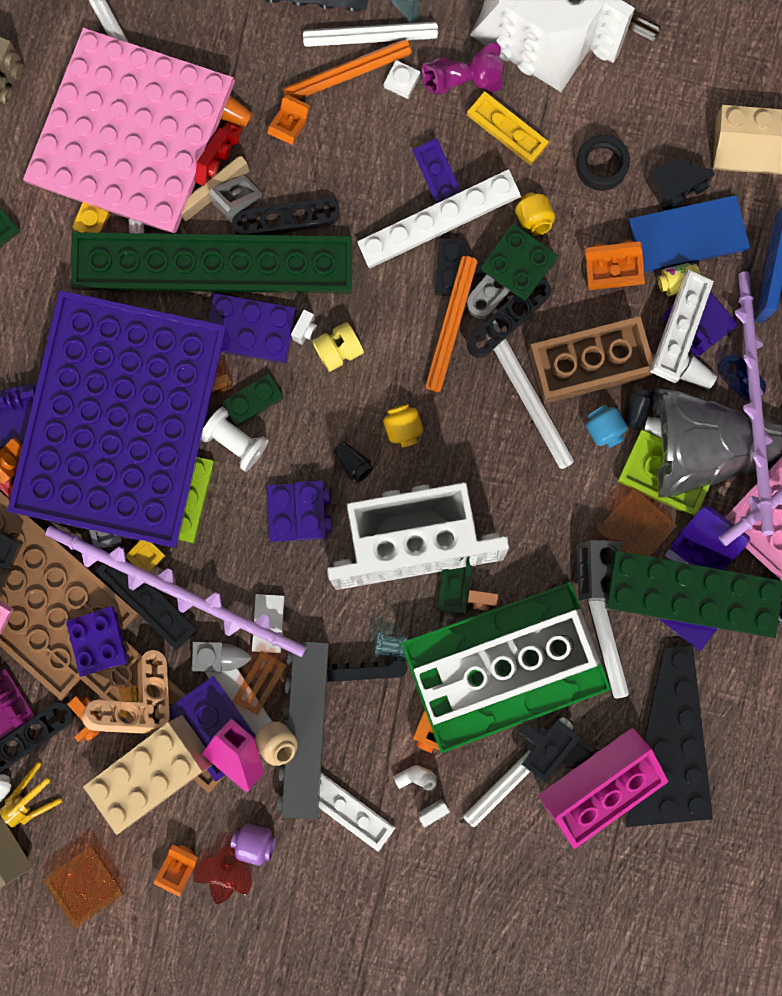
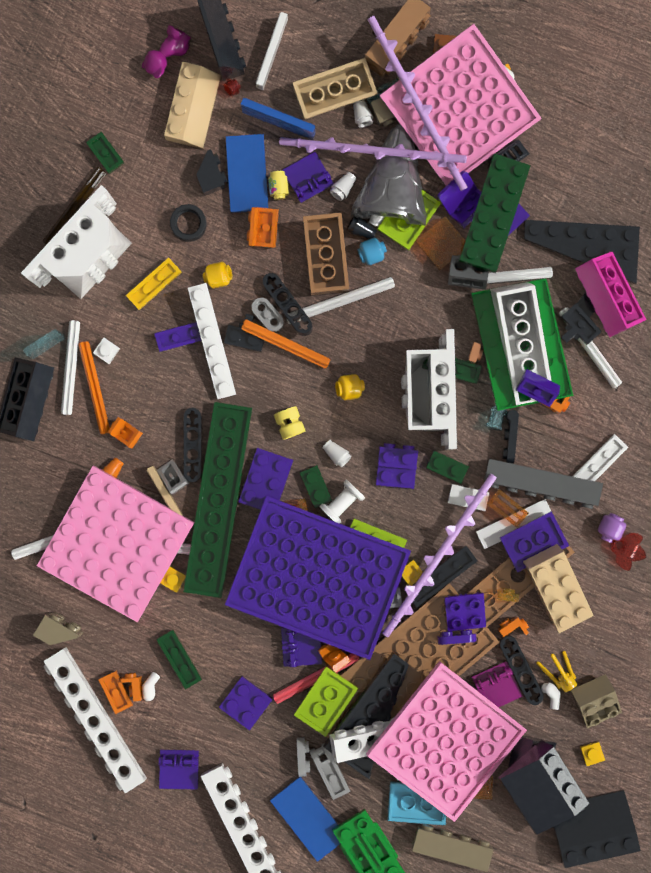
camera: 80 degrees left, 5 degrees up
clear orange plate [42,845,125,929] -> none
light nougat beam [82,650,170,734] -> none
orange bracket [153,845,198,897] -> none
light grey plate [192,642,251,672] -> none
red hinge [195,121,242,186] -> none
dark pink slope [202,719,264,793] -> none
tan head [255,722,298,766] -> none
white plate [291,310,317,345] -> none
black cone [333,441,373,483] -> none
white arm [393,765,437,790] -> none
white tile [418,799,450,828] -> none
magenta animal [422,42,504,95] -> none
dark green bracket [481,224,559,301] -> none
white tile [650,269,714,383] -> none
clear blue beam [718,355,766,401] -> none
none -> dark green plate [86,131,124,174]
none -> white cone [323,440,351,467]
none -> dark green plate [426,451,469,484]
none -> dark purple plate [437,630,477,645]
none -> dark purple slope [516,369,560,407]

